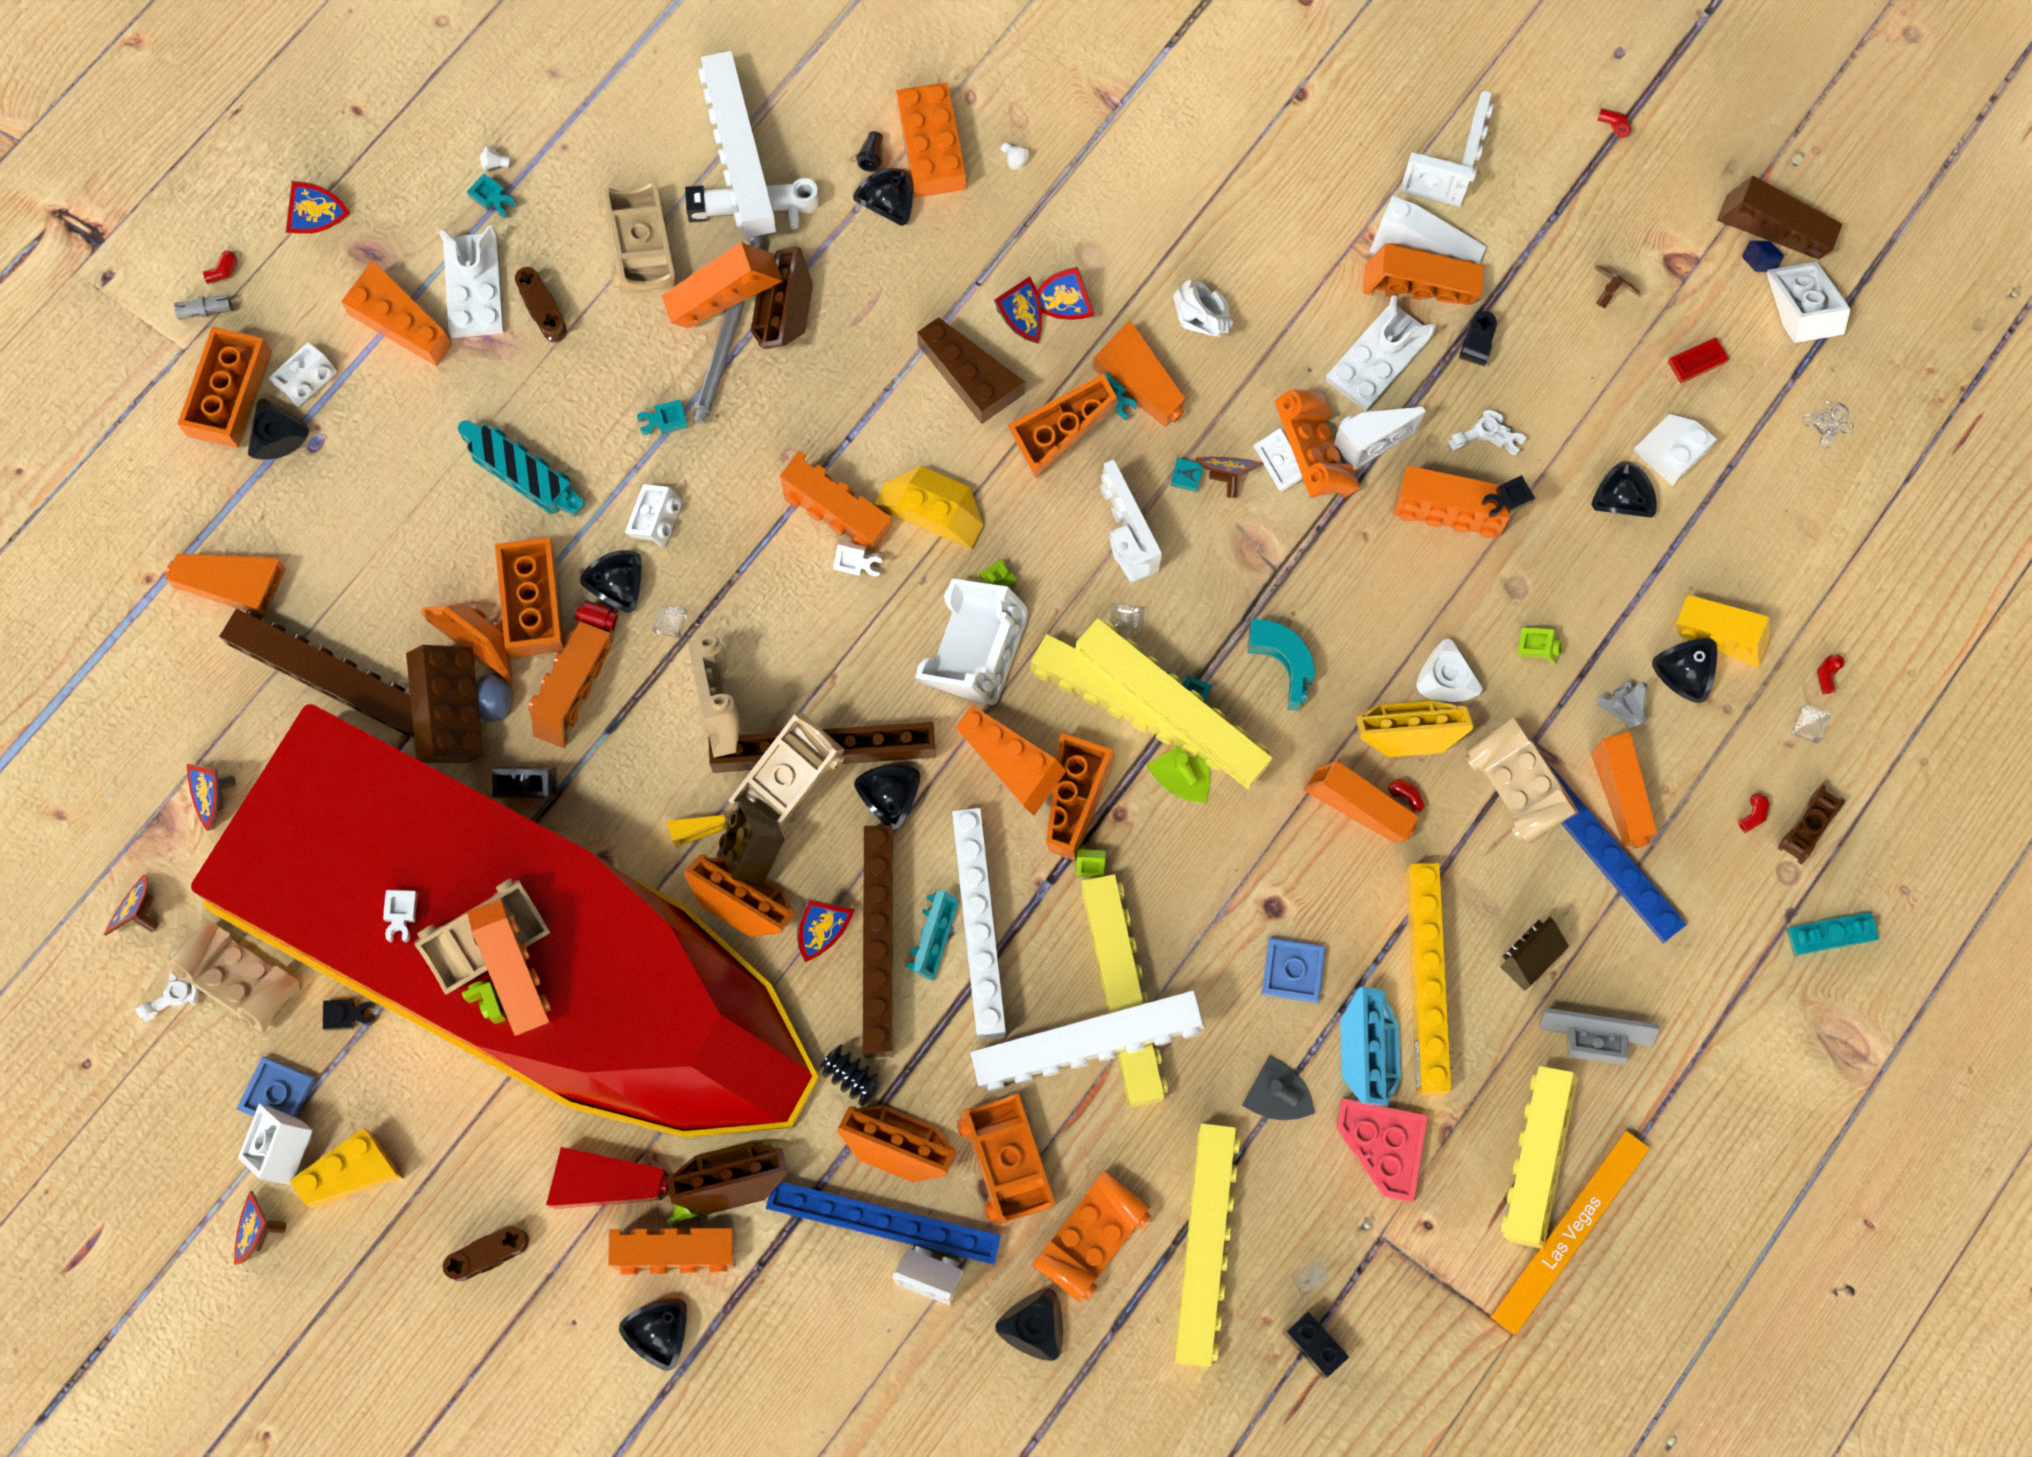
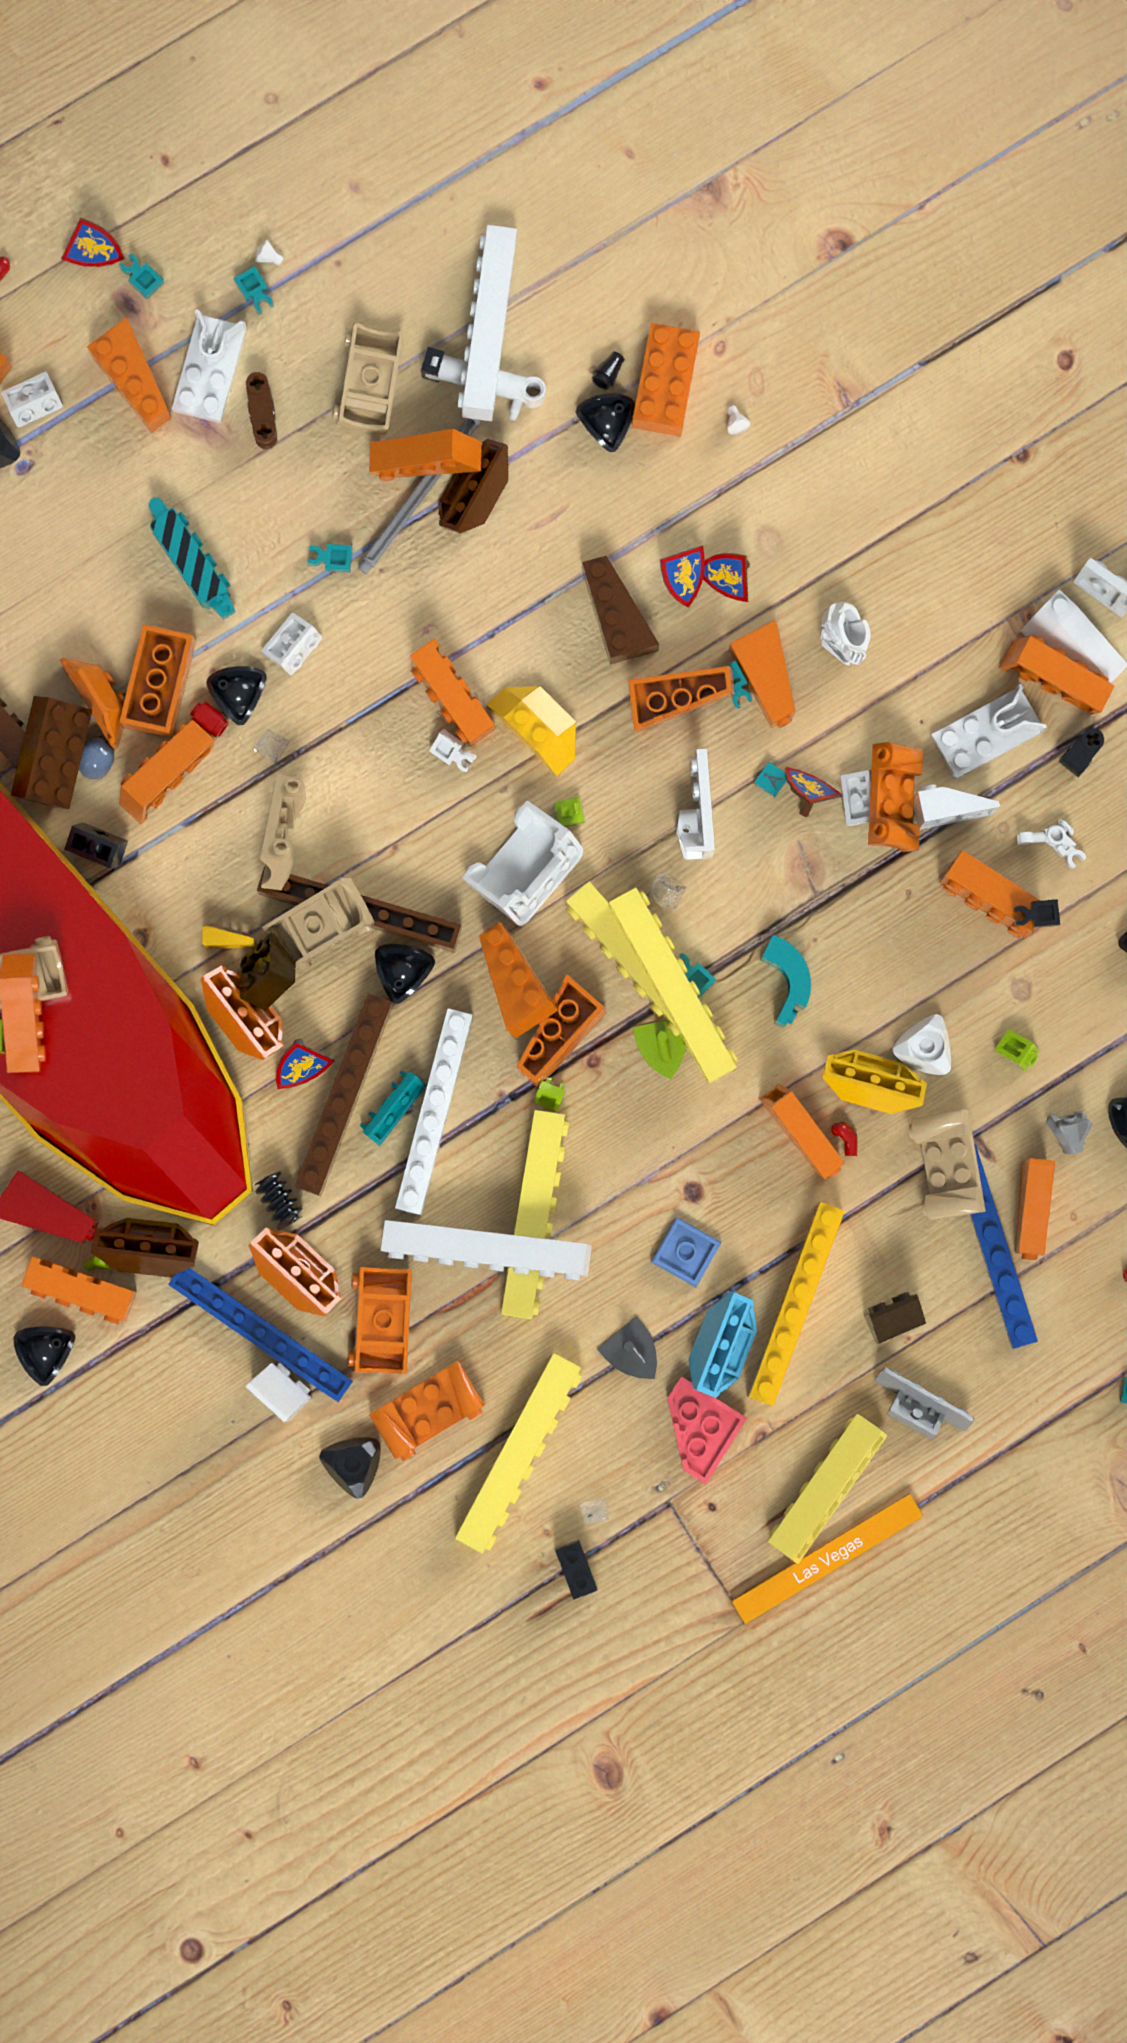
camera: 20 degrees right, 10 degrees up
none -> teal plate [119,254,164,300]

